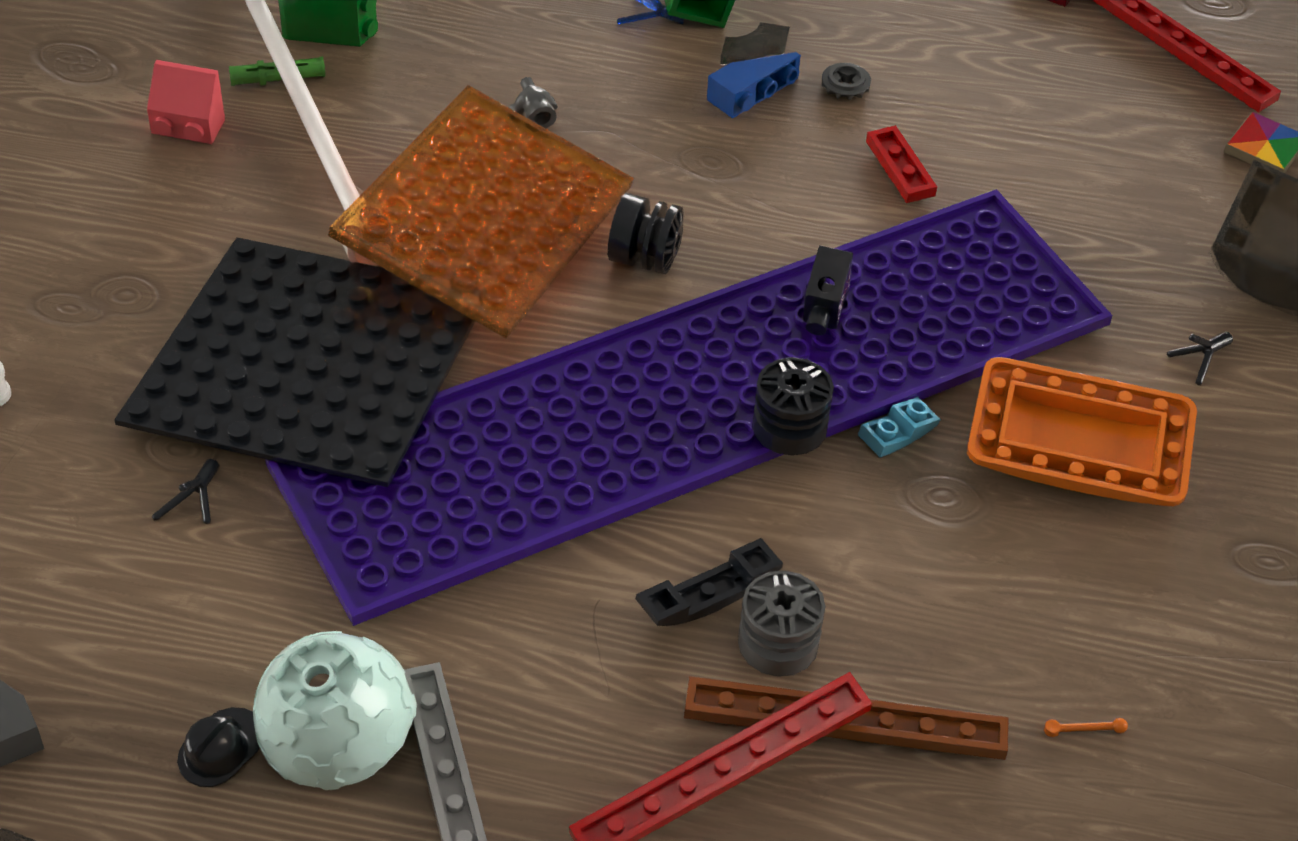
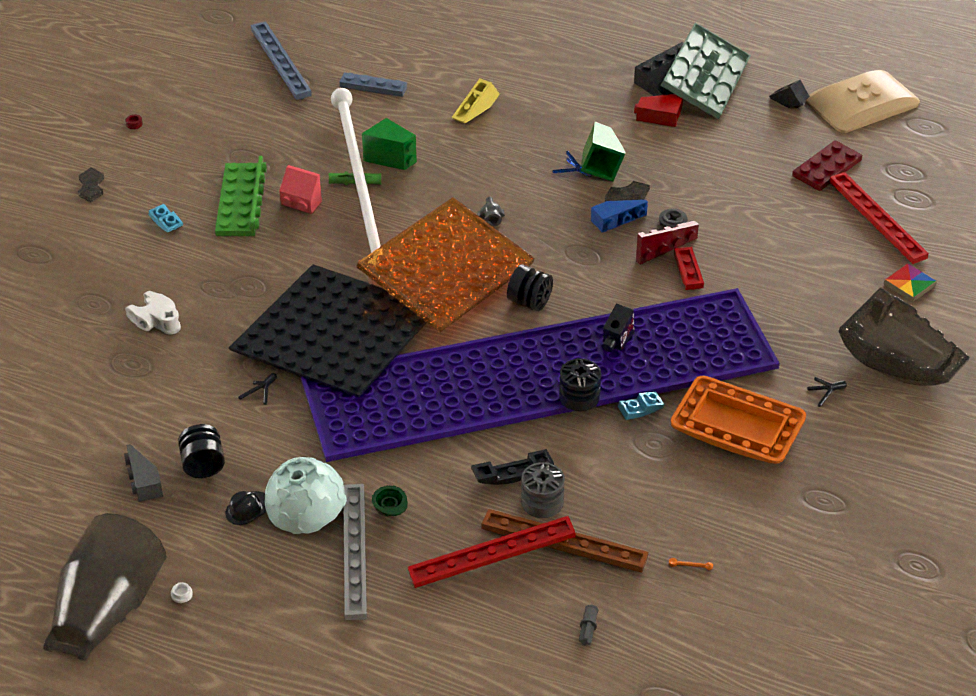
camera: 15 degrees right, 5 degrees down
none -> black wheel [178,424,225,479]
none -> bright green bracket [215,156,267,236]
none -> dark green piece [372,485,408,516]
none -> dark red wing [636,221,699,265]

